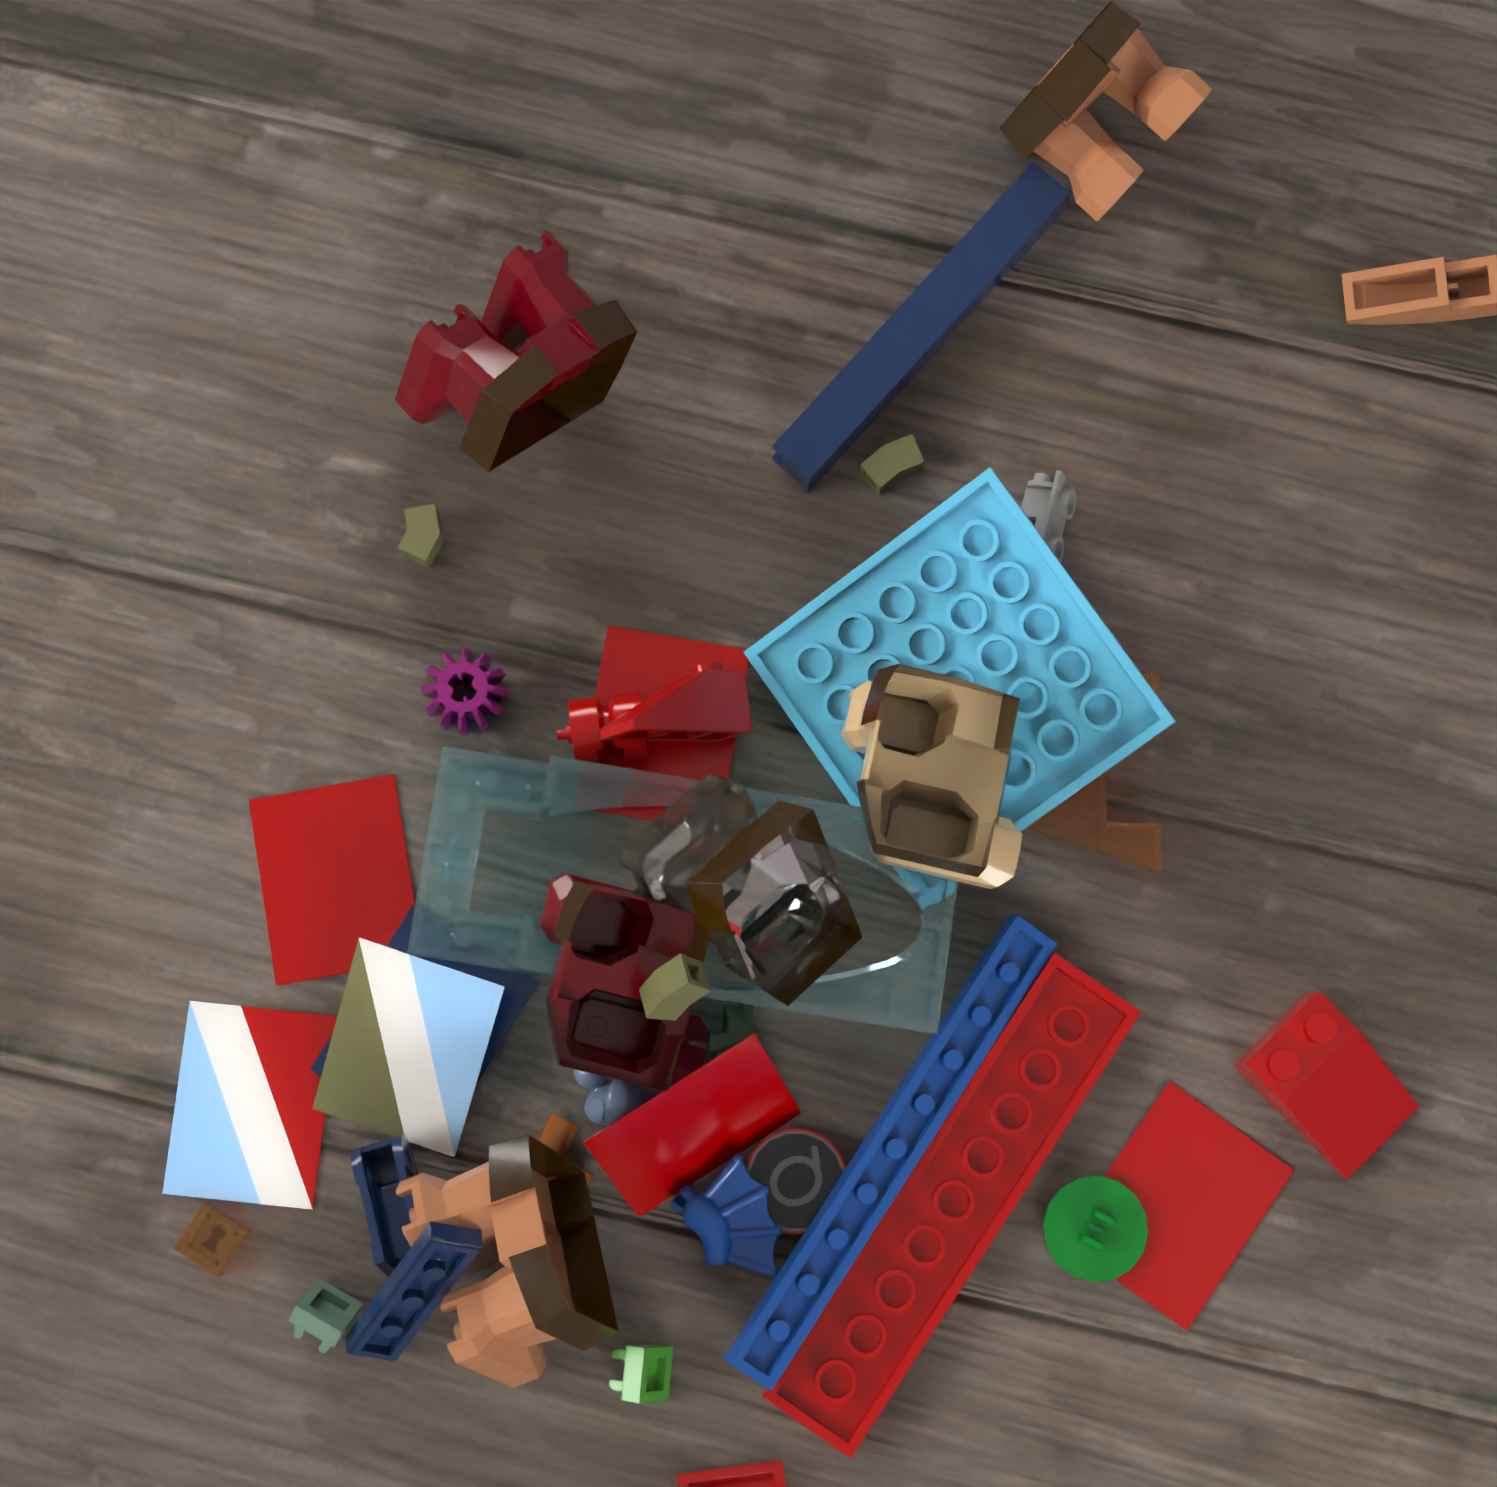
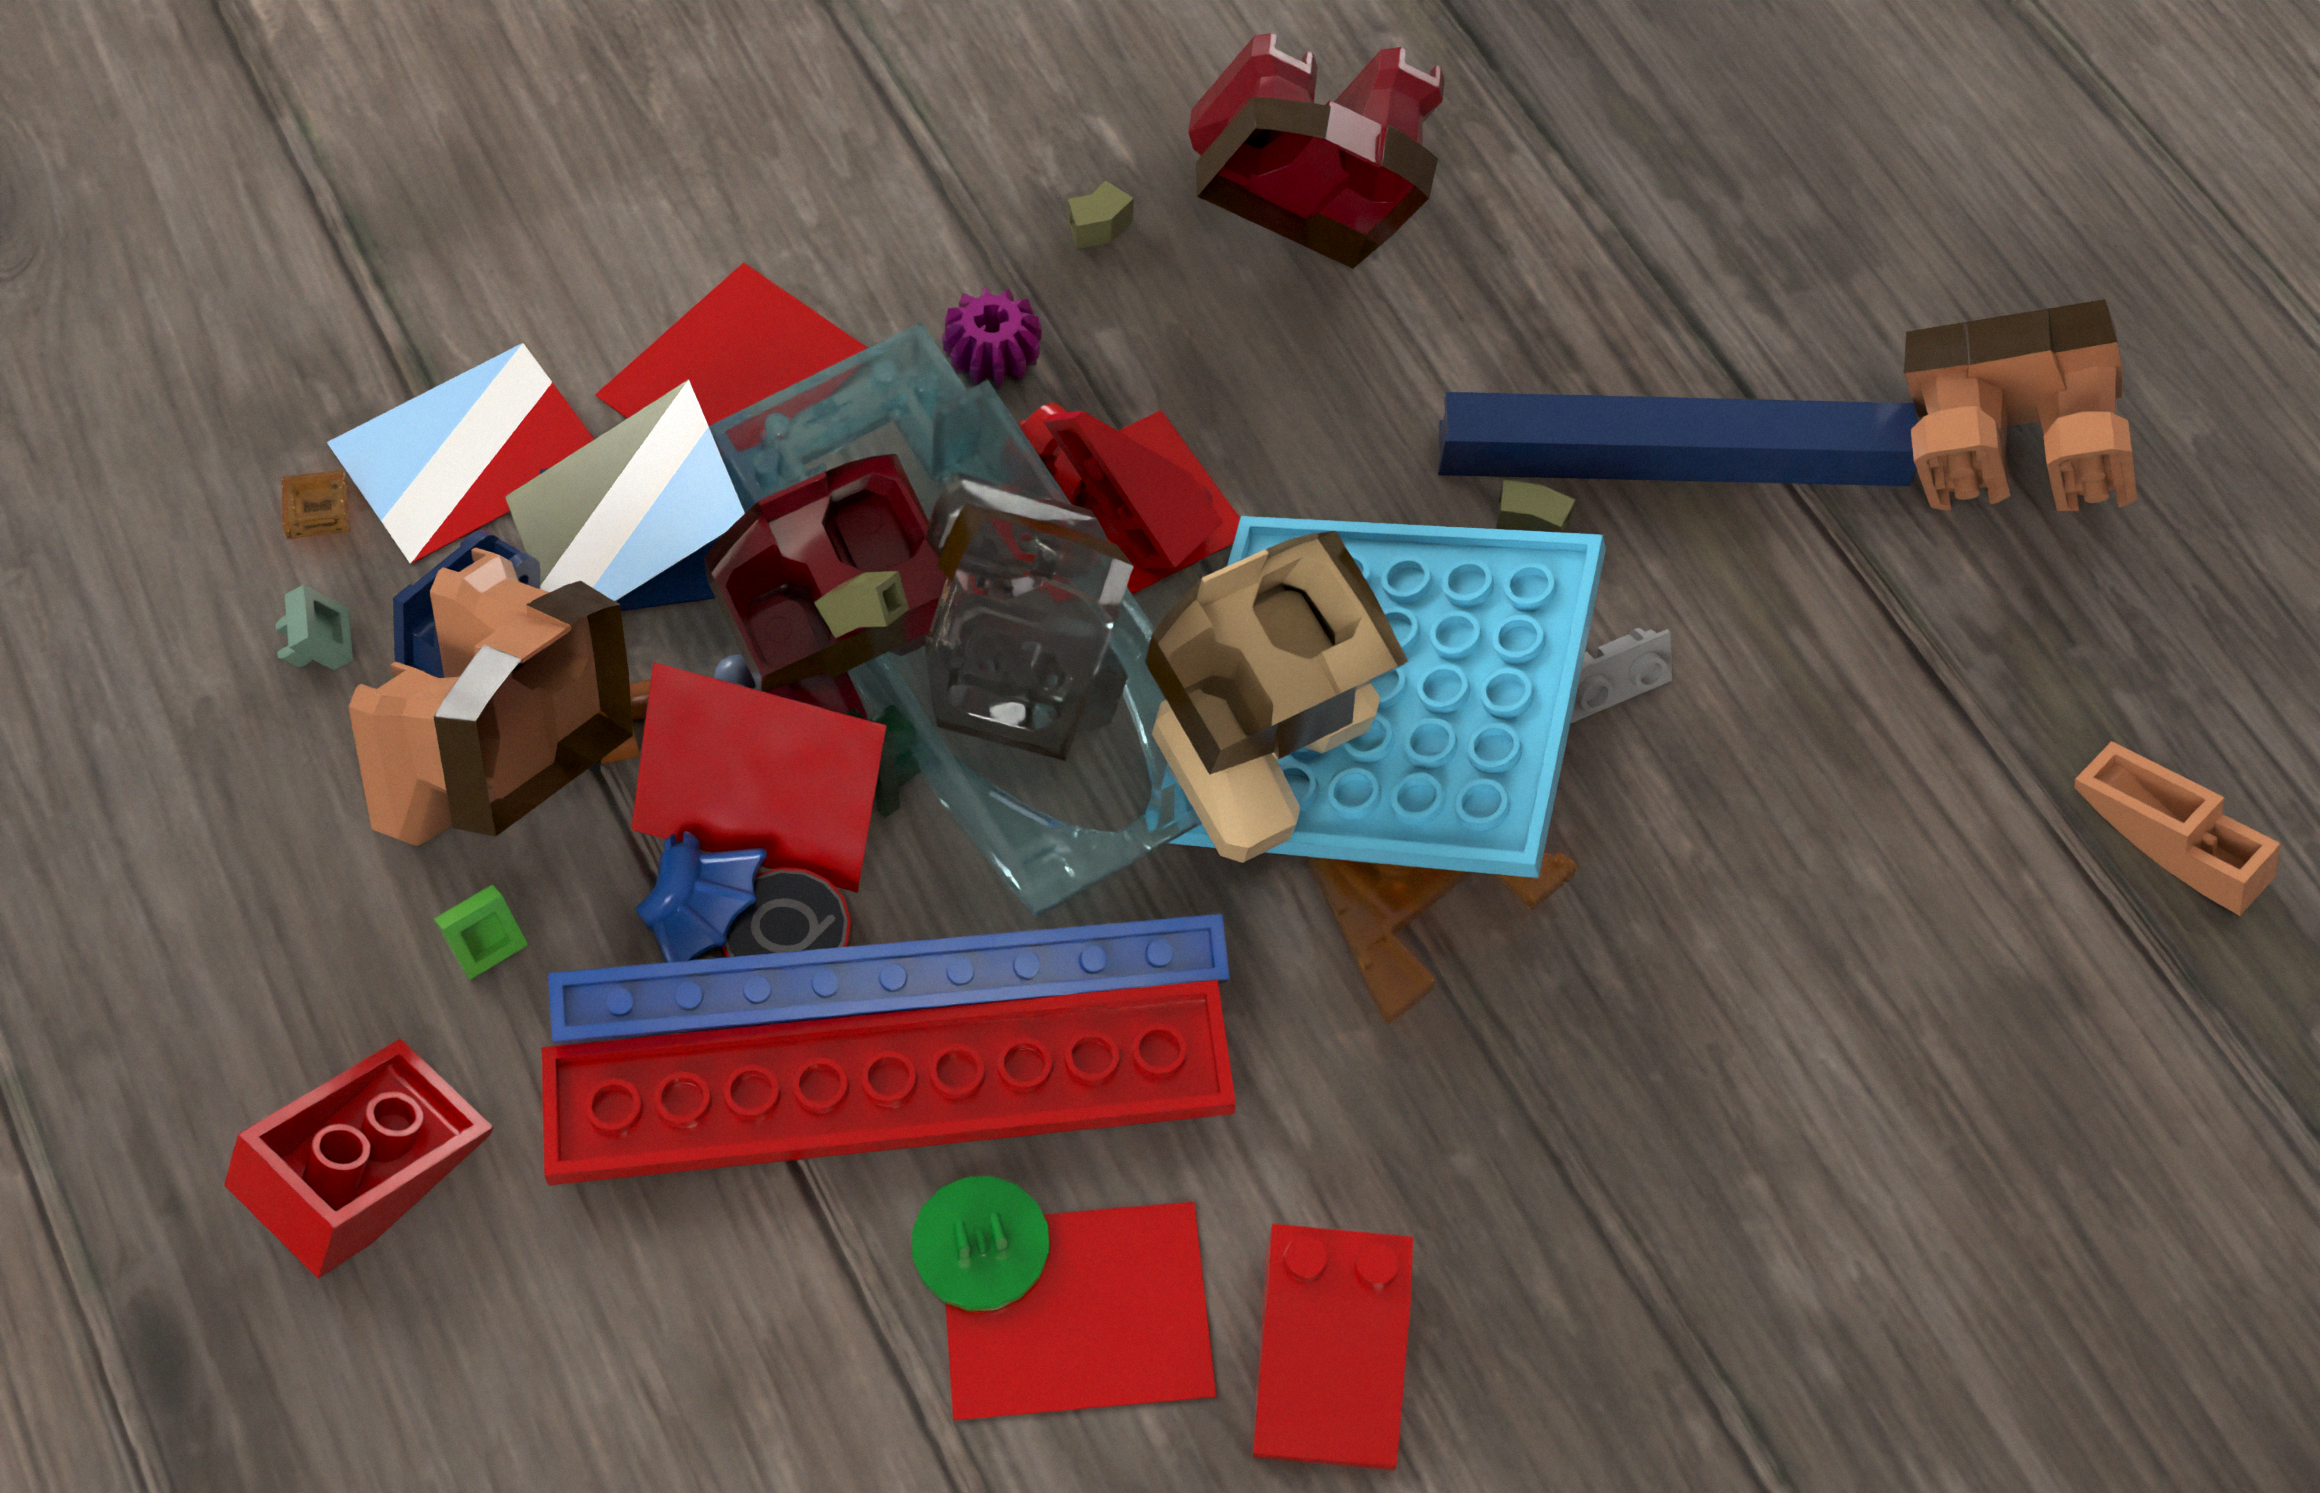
camera: 45 degrees right, 20 degrees down
dark blue tile [346,1221,483,1361] -> none

